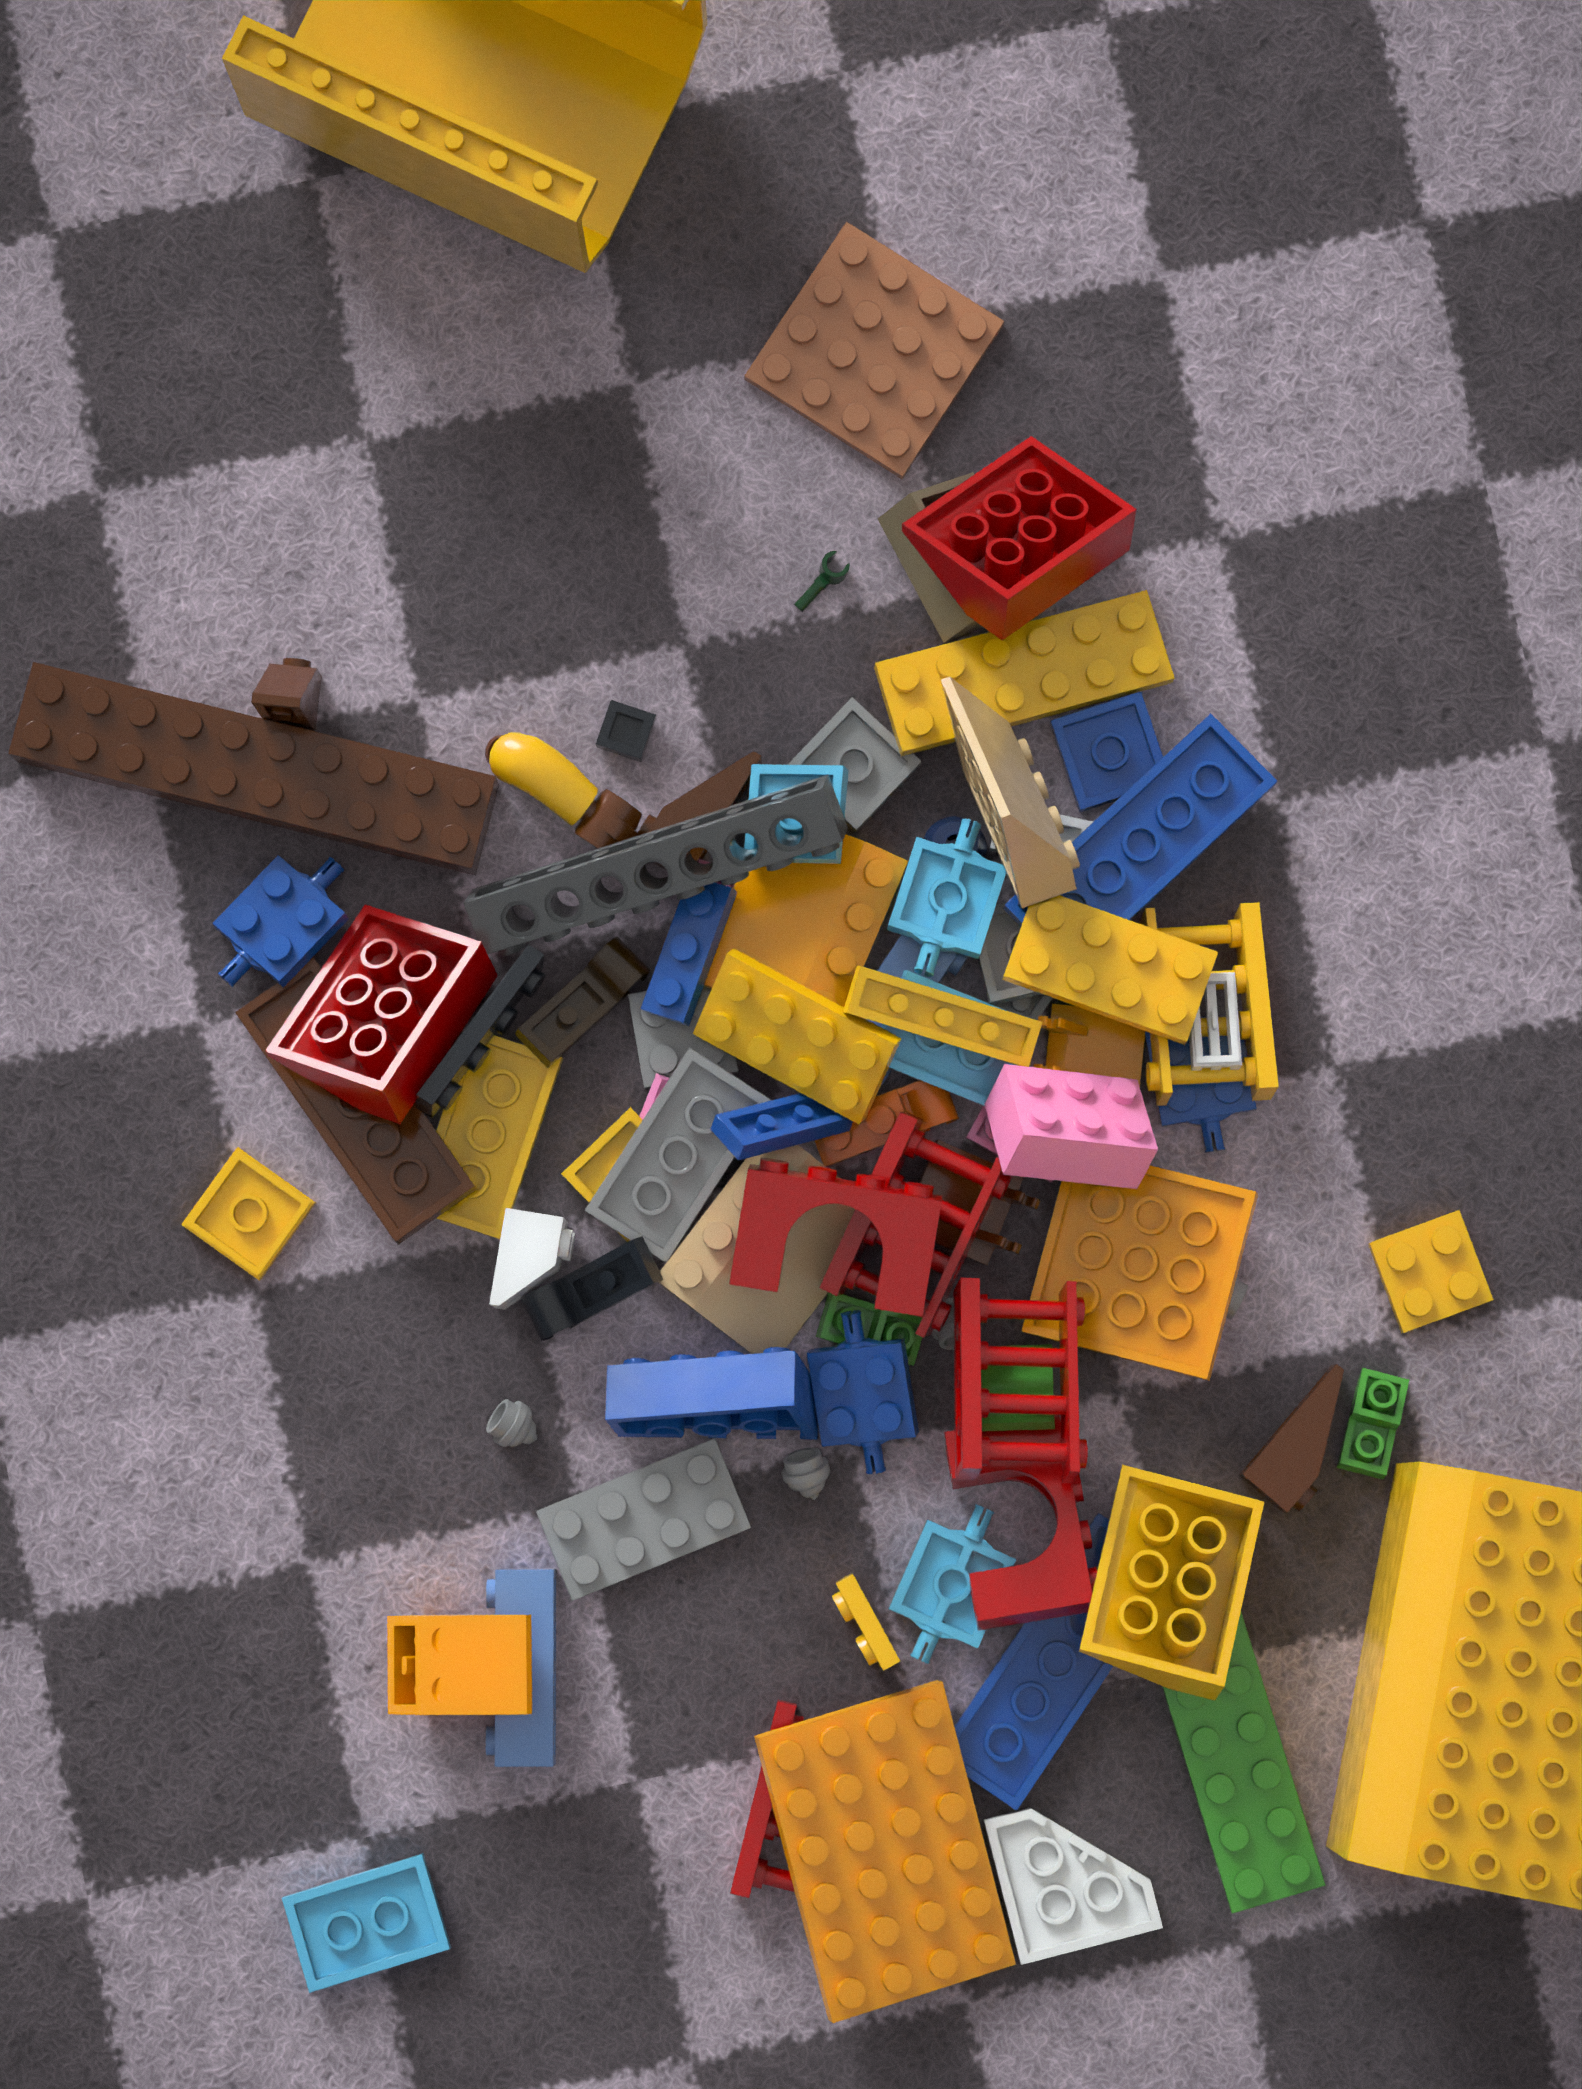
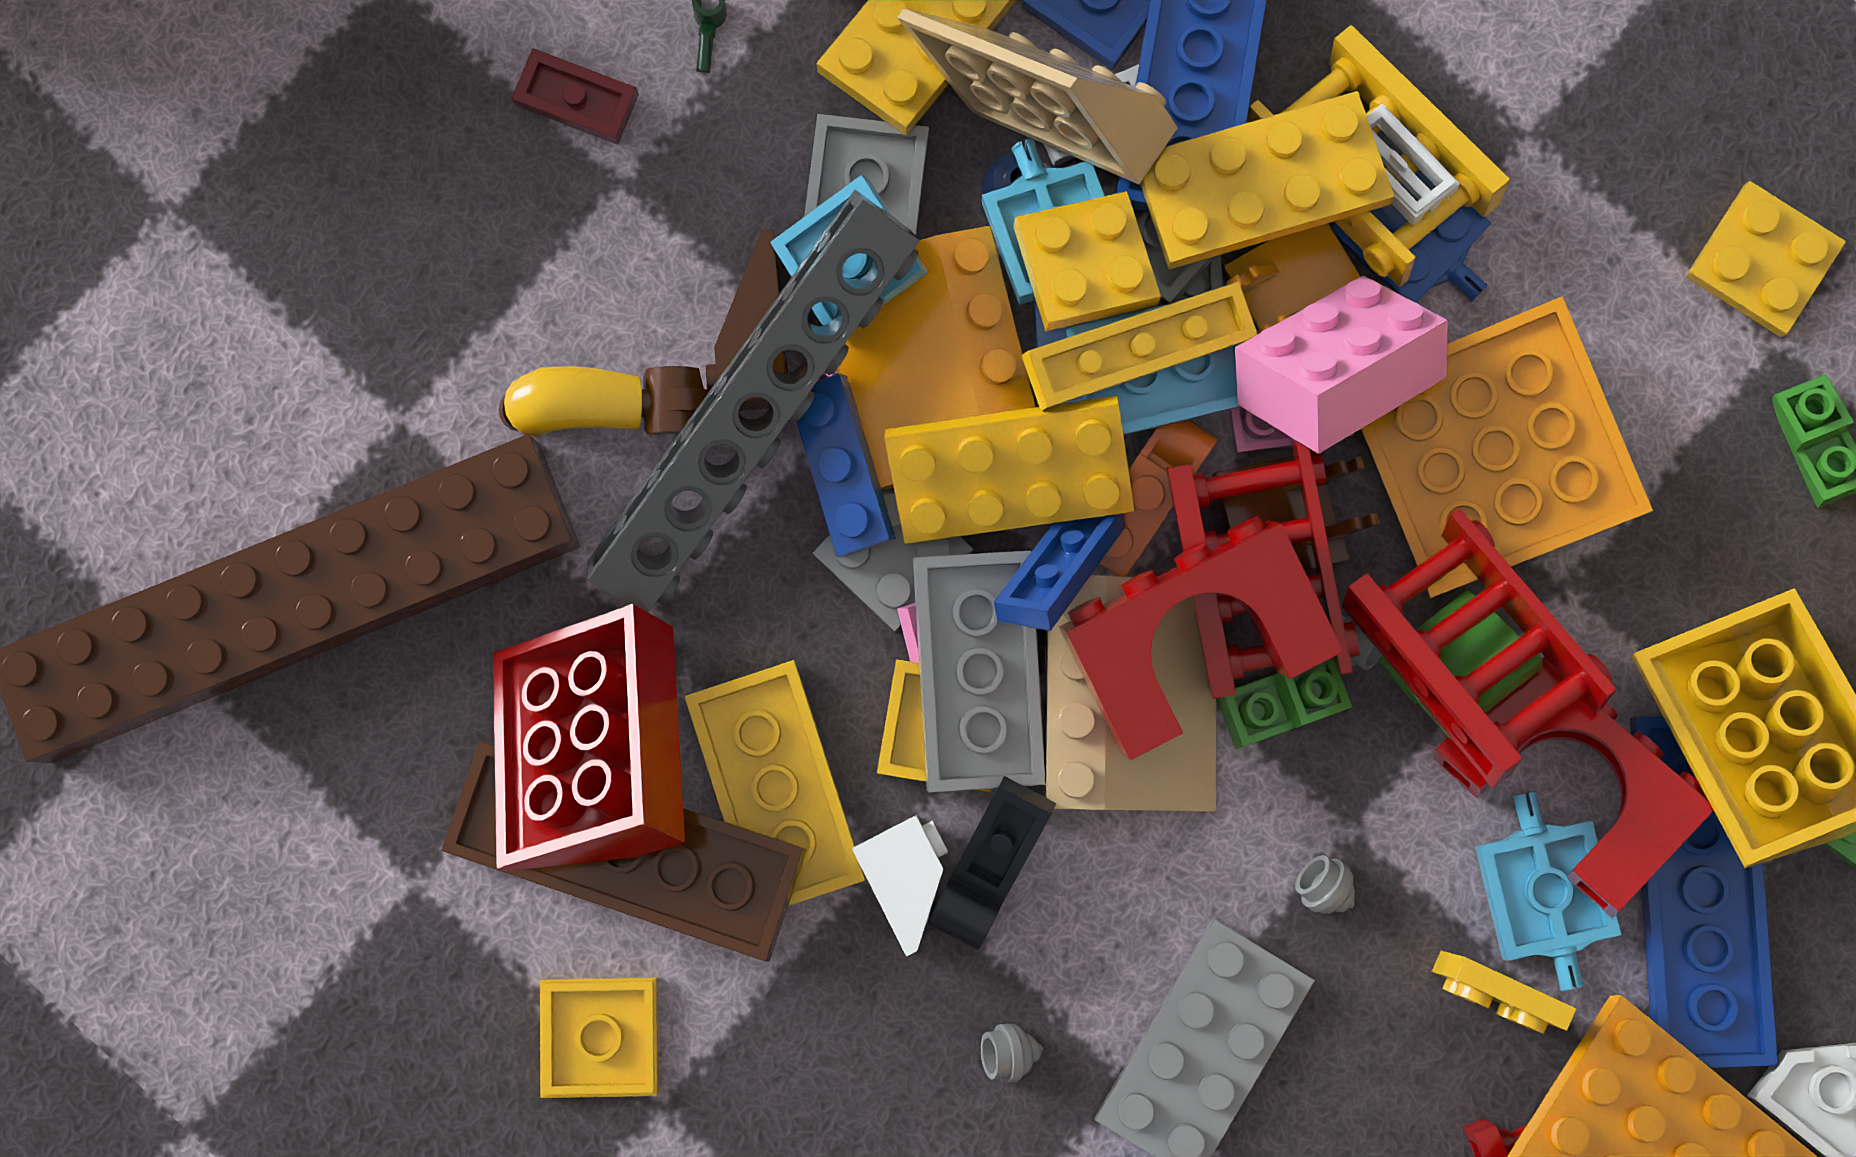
camera: 35 degrees left, 0 degrees up
blue plate [212,855,349,988] -> none
reddish brown slope [251,658,322,731] -> none
black plate [416,944,546,1118] -> none
dark brown plate [515,936,651,1068] -> none
black plate [596,700,656,762] -> none
wedge [605,1347,818,1440] -> none
blue plate [807,1310,919,1474] -> none
reddish brown slope [1239,1364,1344,1513] -> none
none -> dark red plate [511,48,639,145]
none -> yellow plate [1013,191,1161,332]

